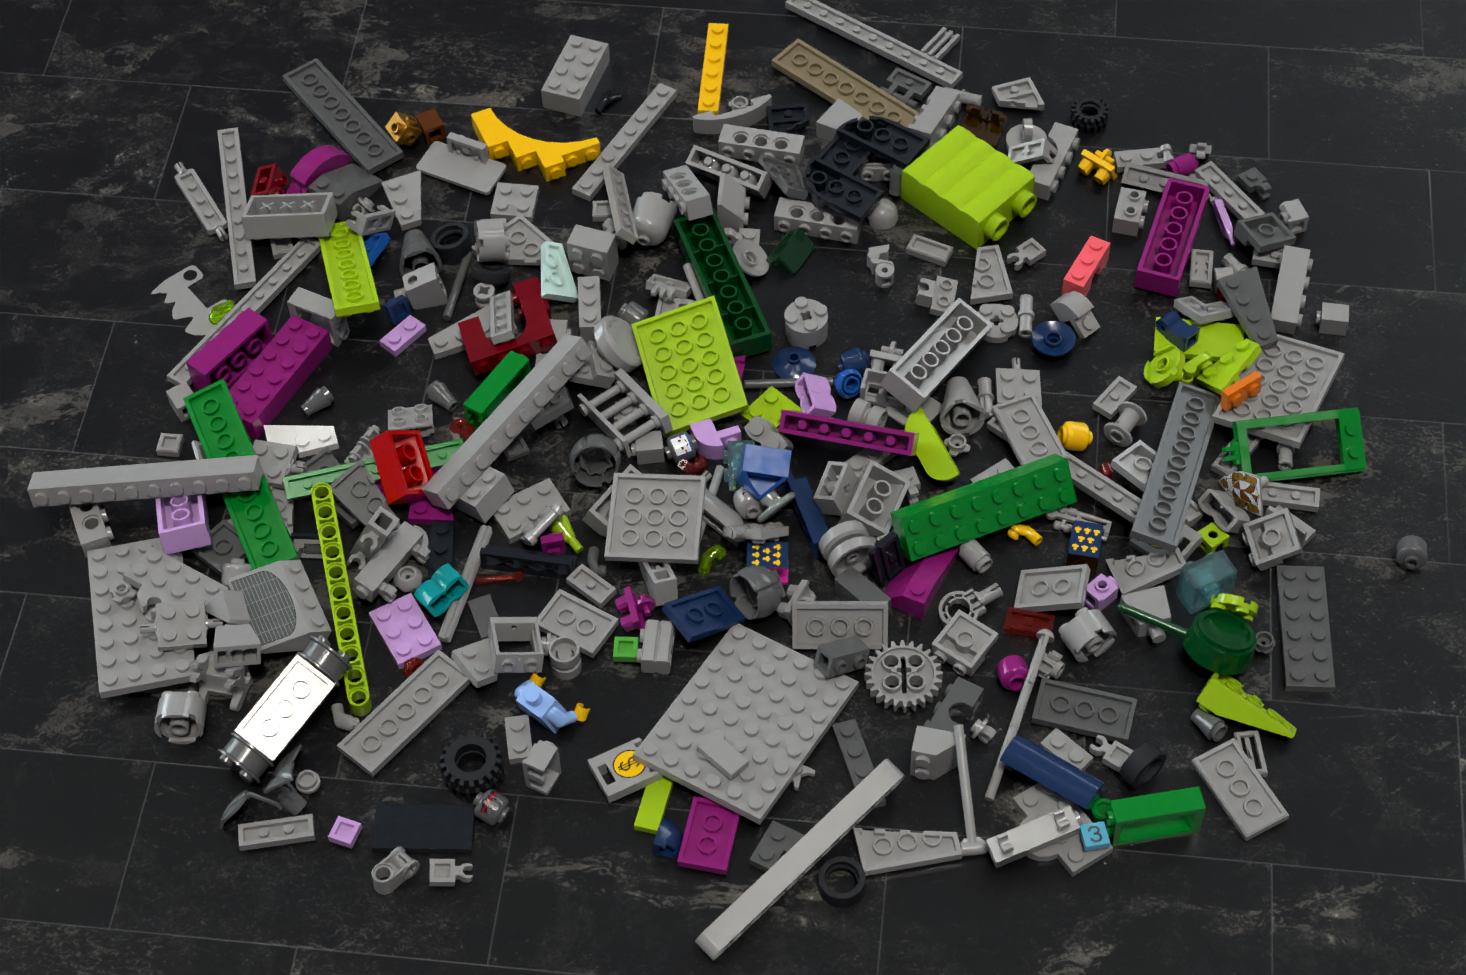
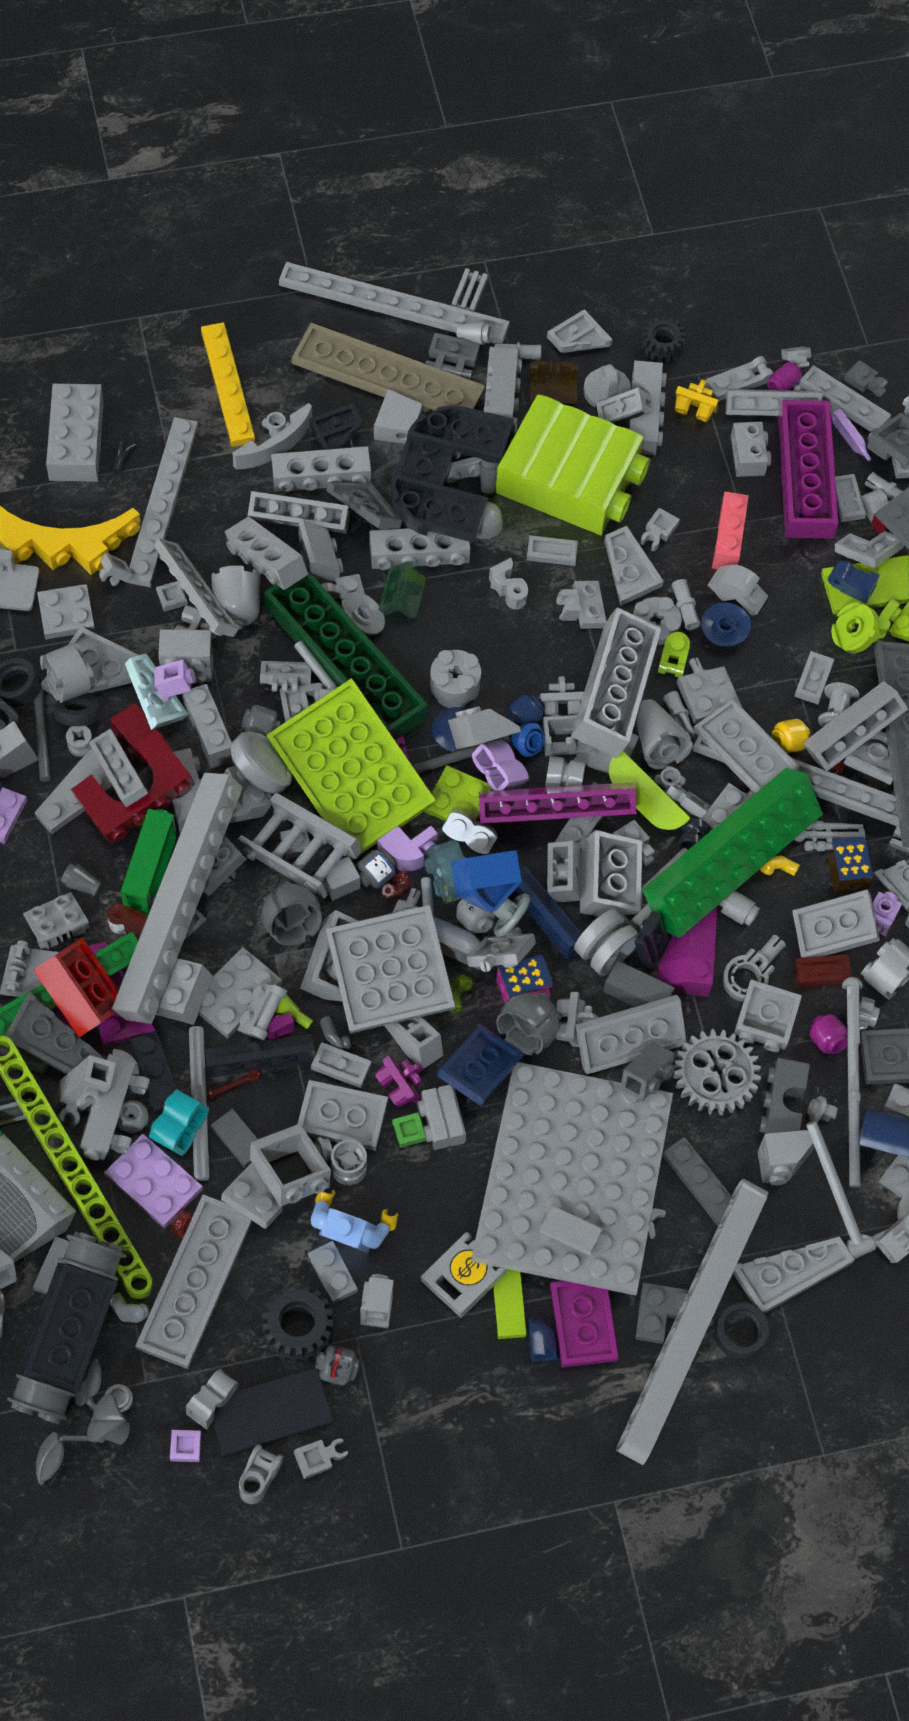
camera: 25 degrees left, 10 degrees up
light grey plate [238,814,315,851] -> none
none -> light grey tile [99,553,132,586]
none -> lavender brick [155,659,196,702]
none -> light grey leg [186,1369,238,1430]
none -> light grey slope [448,706,521,749]
none -> light grey cone [456,321,493,345]
none -> lime plate [658,632,690,677]
none -> light grey plate [666,782,710,819]
none -> light grey brick [803,681,908,771]

